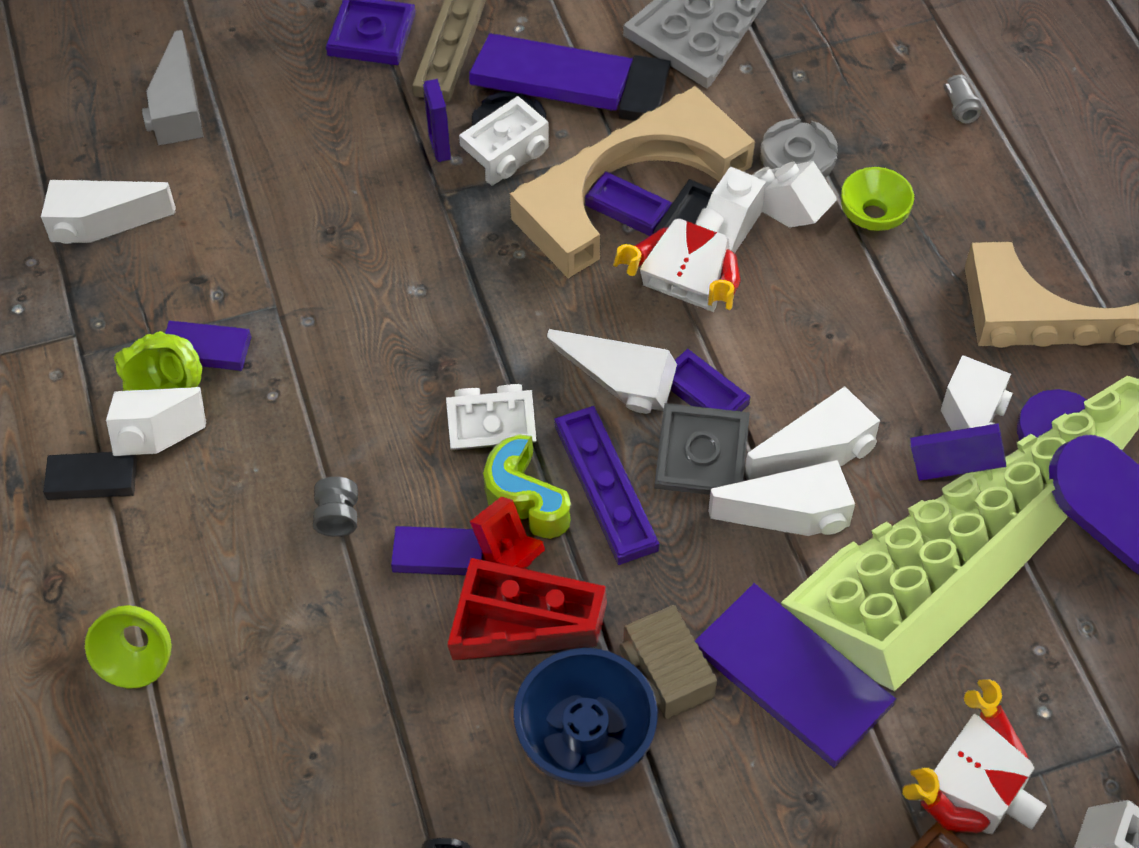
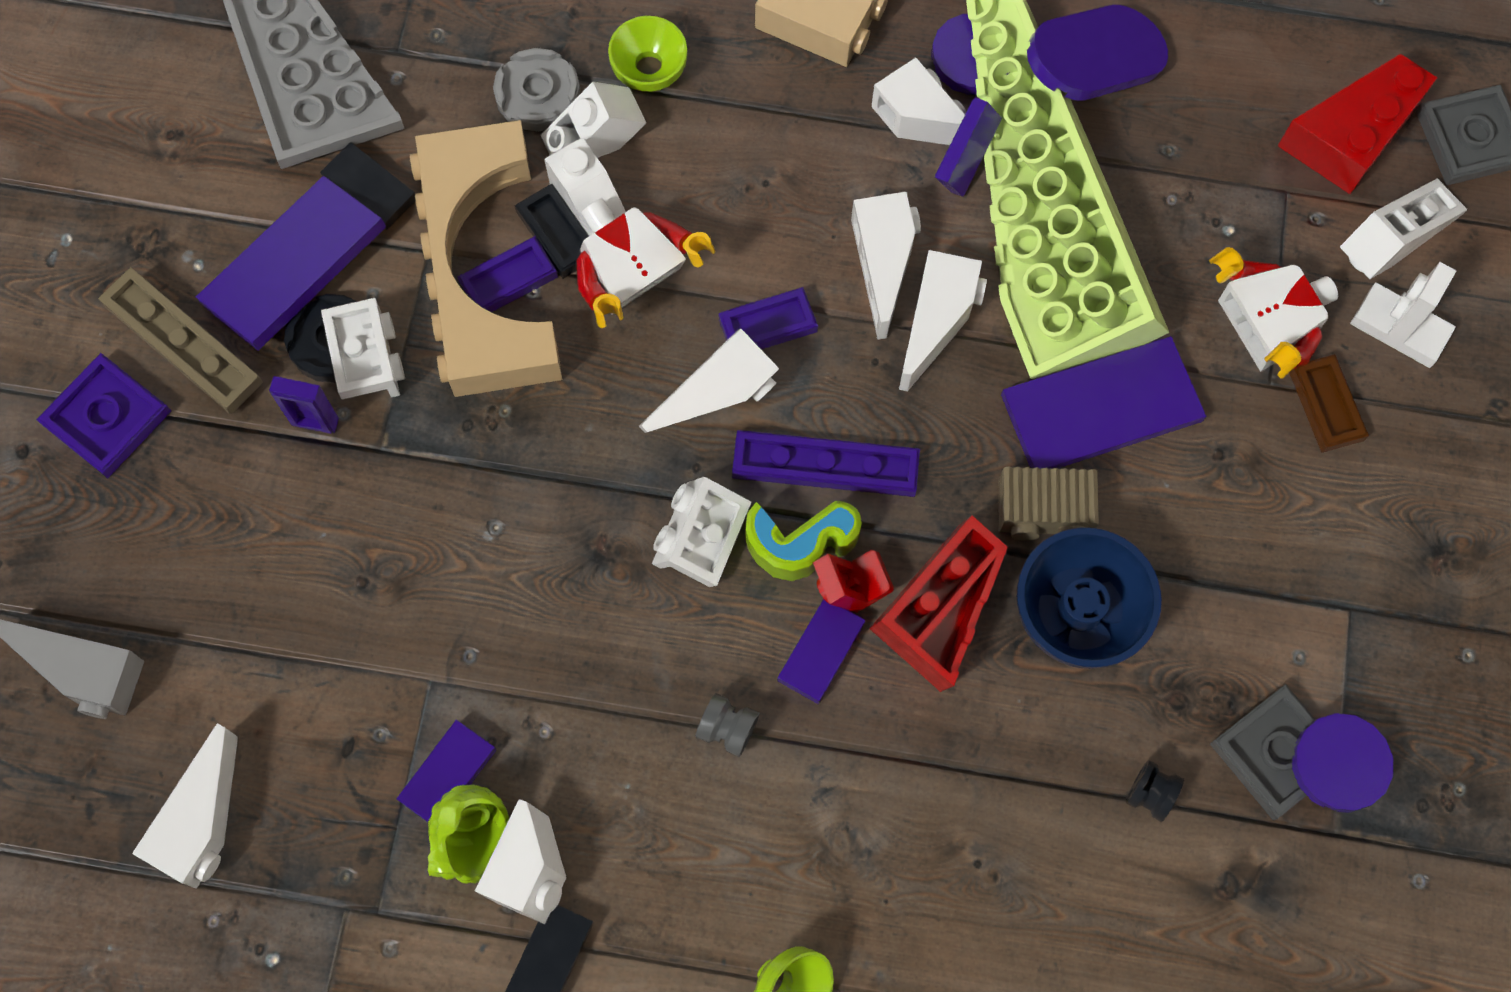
camera: 65 degrees left, 15 degrees up
dark grey tile [654,403,750,495] -> none

